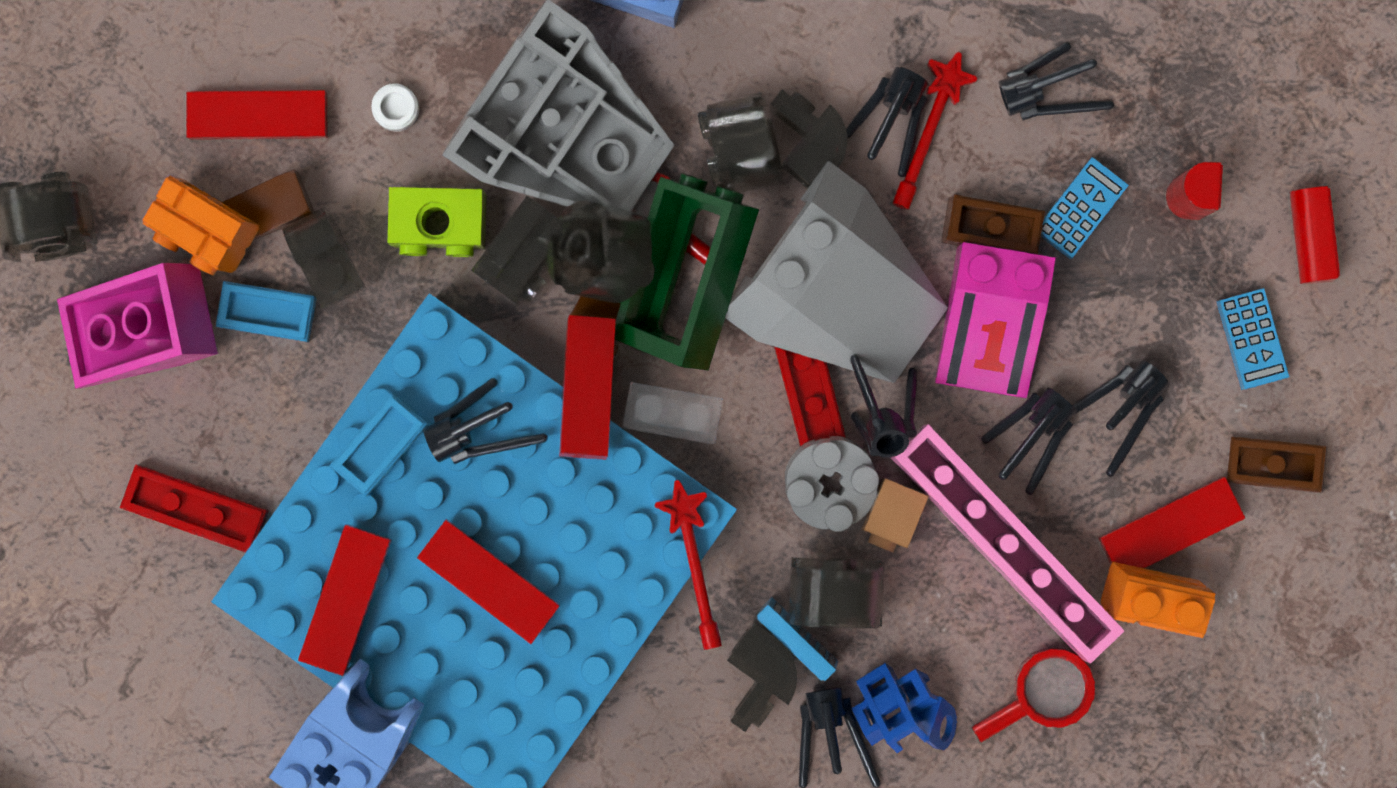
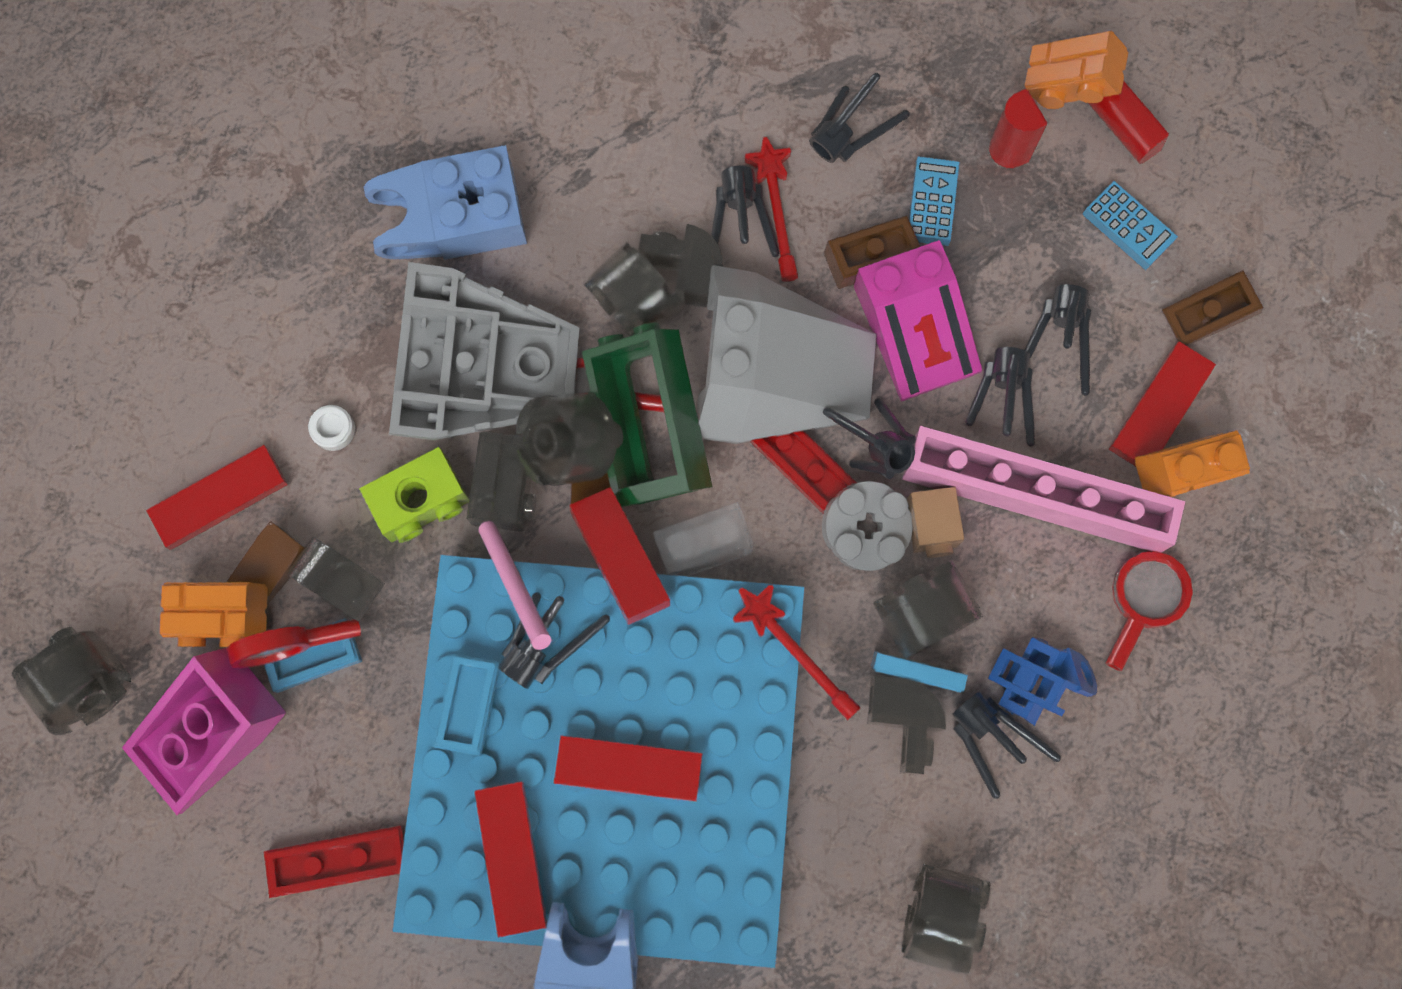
camera: 30 degrees left, 10 degrees down
none -> red piece [227,619,361,668]
none -> bright pink bar [479,521,551,650]
none -> orange brick [1024,30,1128,109]

